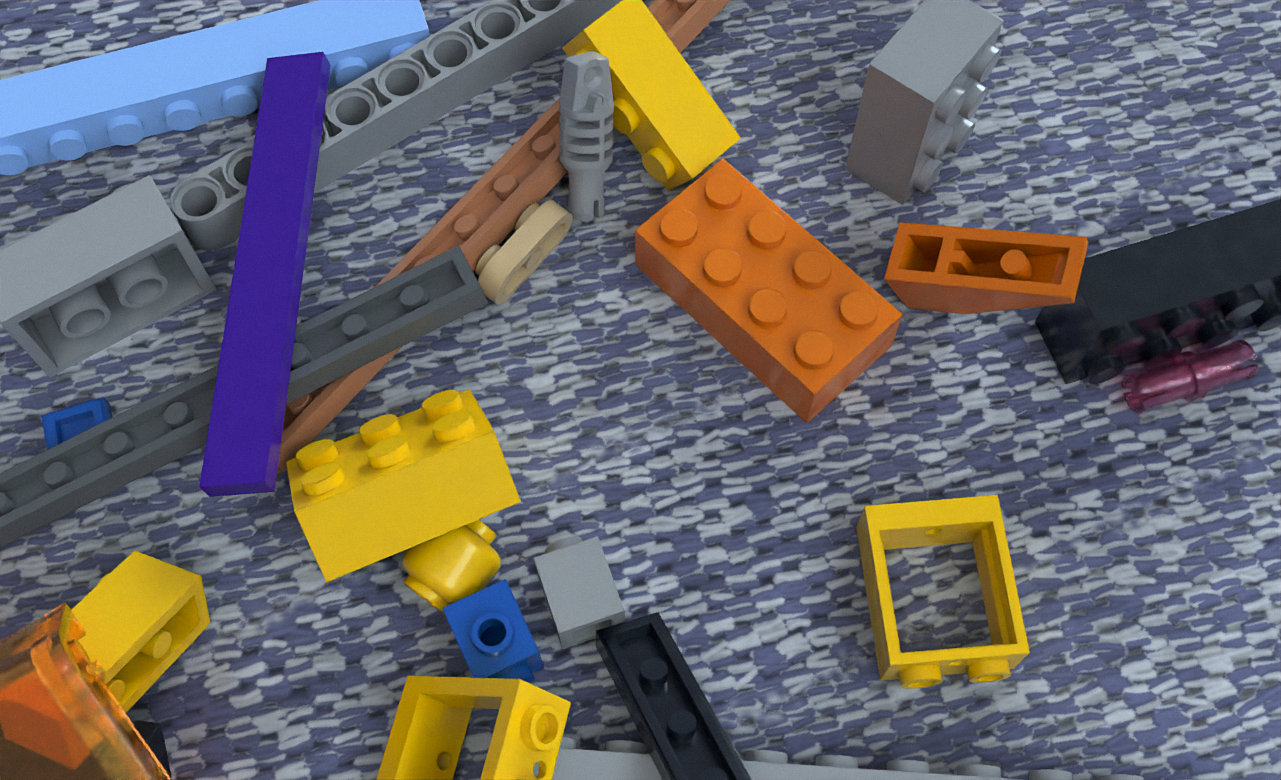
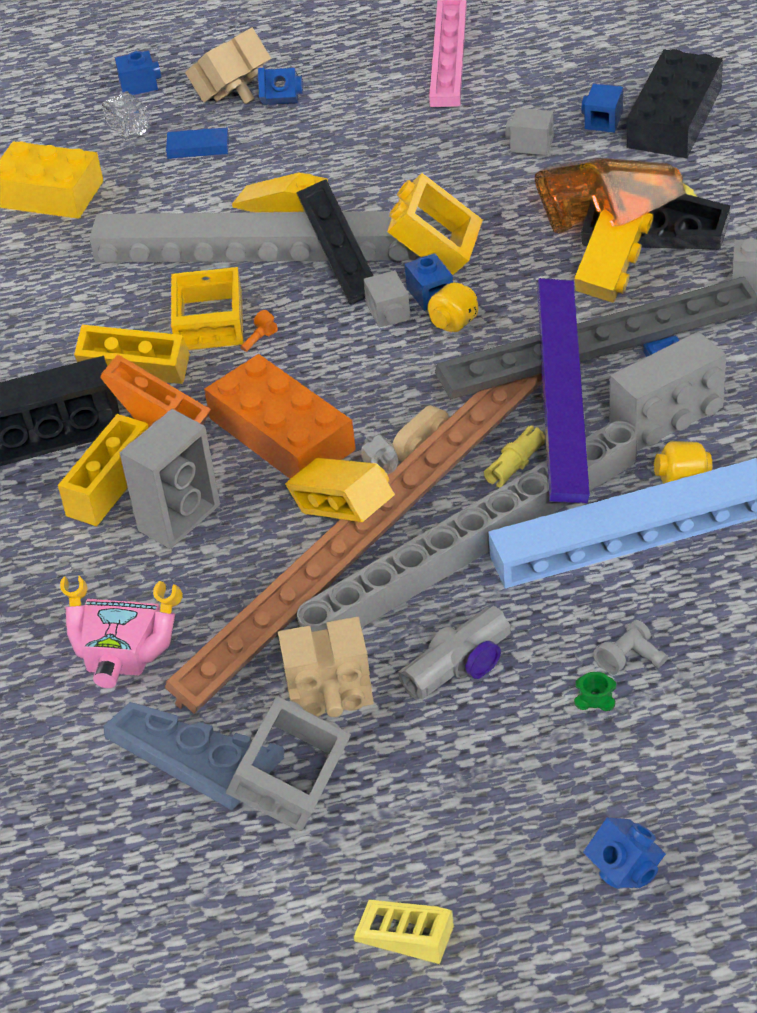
camera: 175 degrees left, 20 degrees down
yellow brick [286,389,521,583] -> none
none -> yellow brick [58,414,149,527]
none -> yellow brick [74,324,190,384]
none -> orange hand [240,310,278,352]
none -> light yellow pin [484,425,546,488]
none -> yellow head [654,441,713,484]

